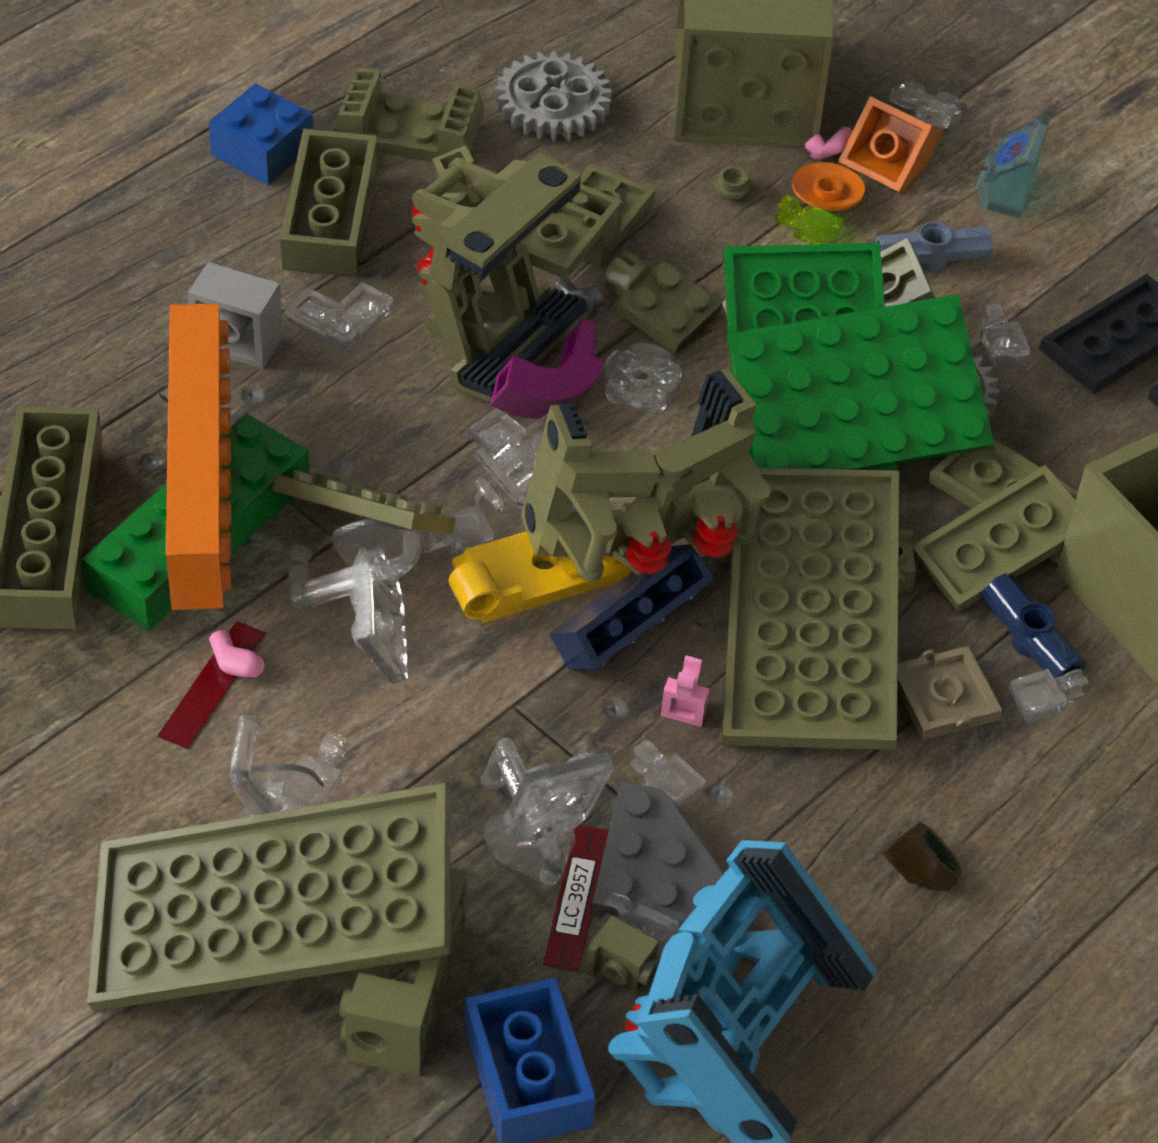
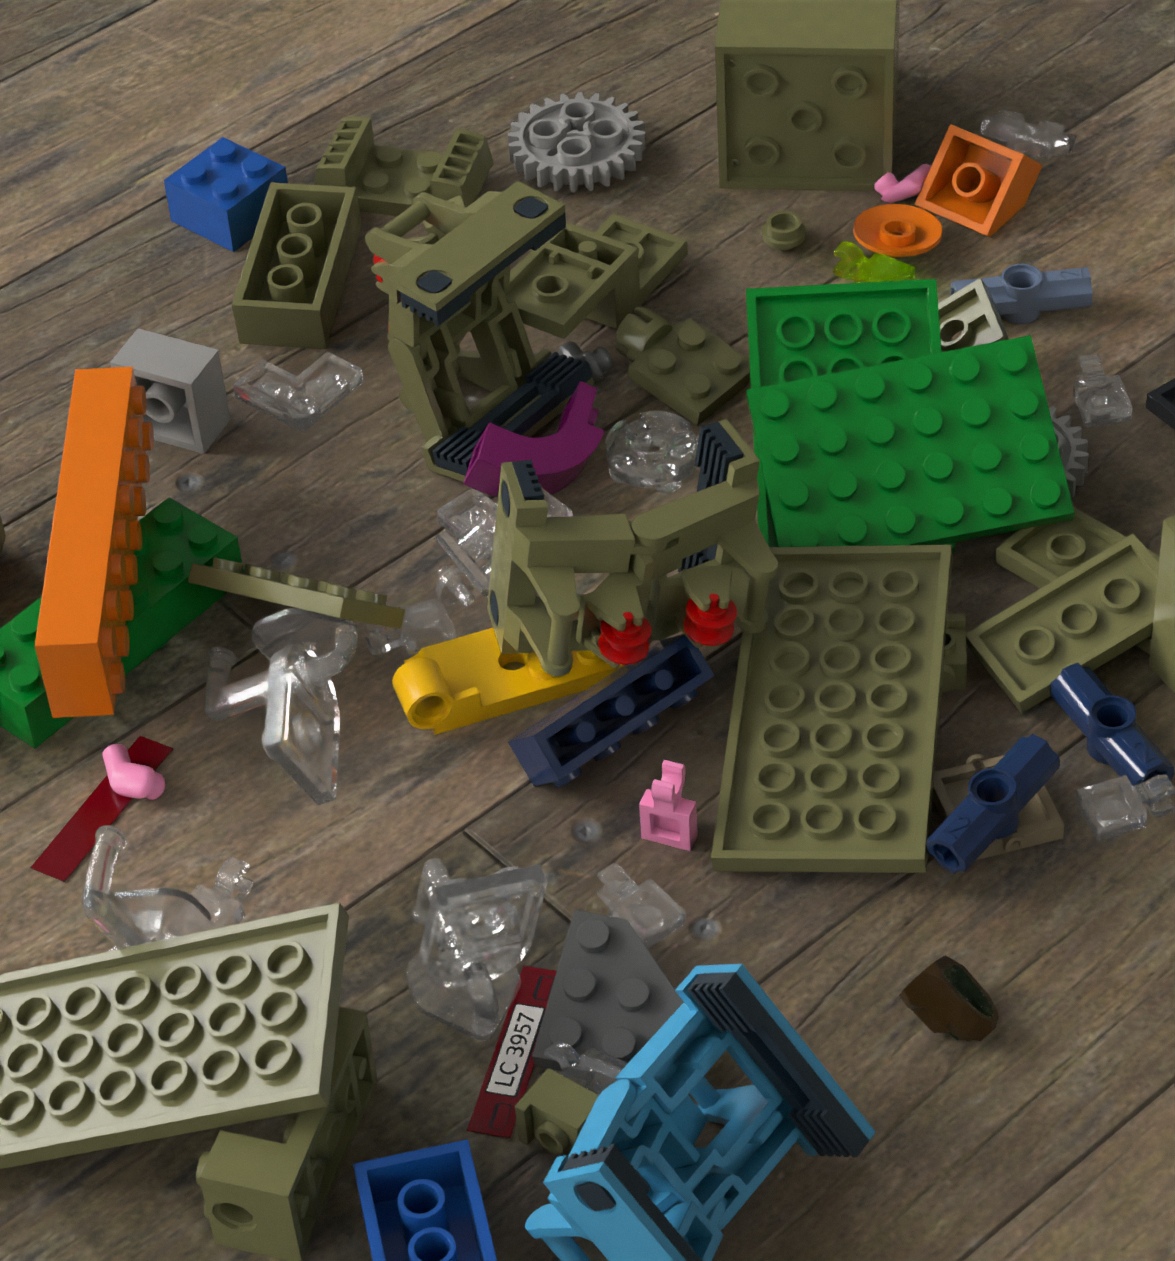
camera: 10 degrees right, 5 degrees down
clear light blue slope [975,116,1050,219] -> none
none -> dark blue piece [927,734,1060,874]

